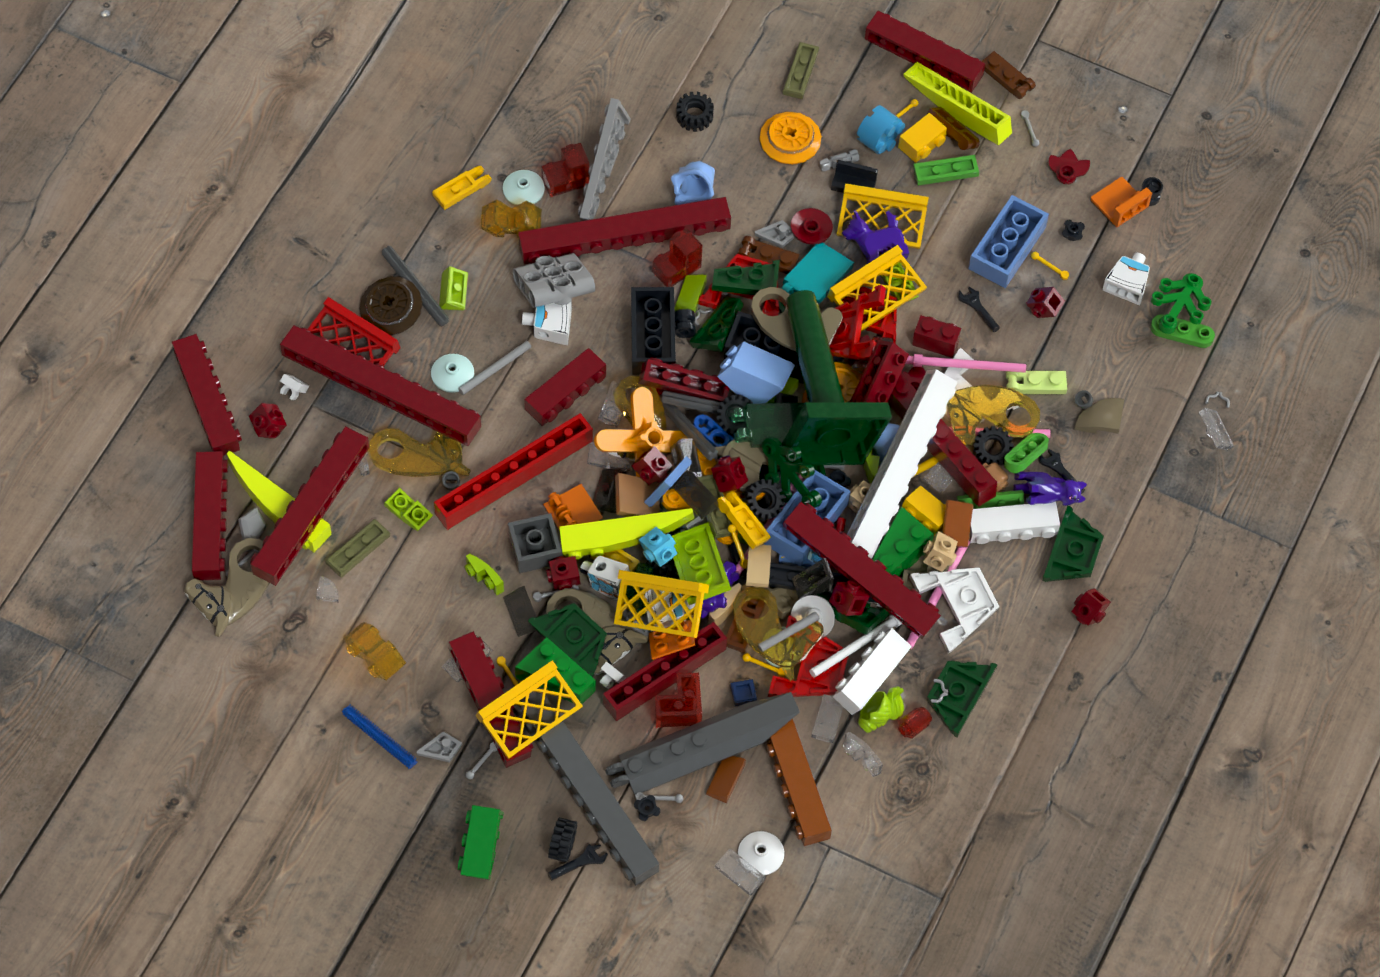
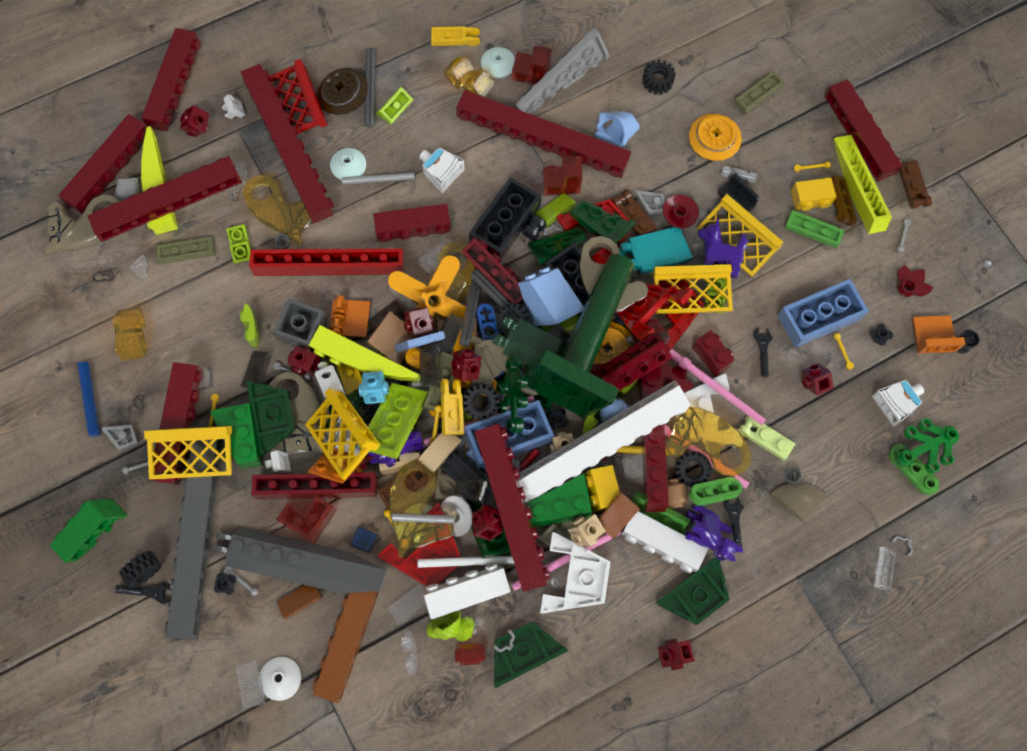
camera: 35 degrees right, 10 degrees up
light grey connector [513,253,595,308] -> none
dark azure brick [857,105,905,154] -> none

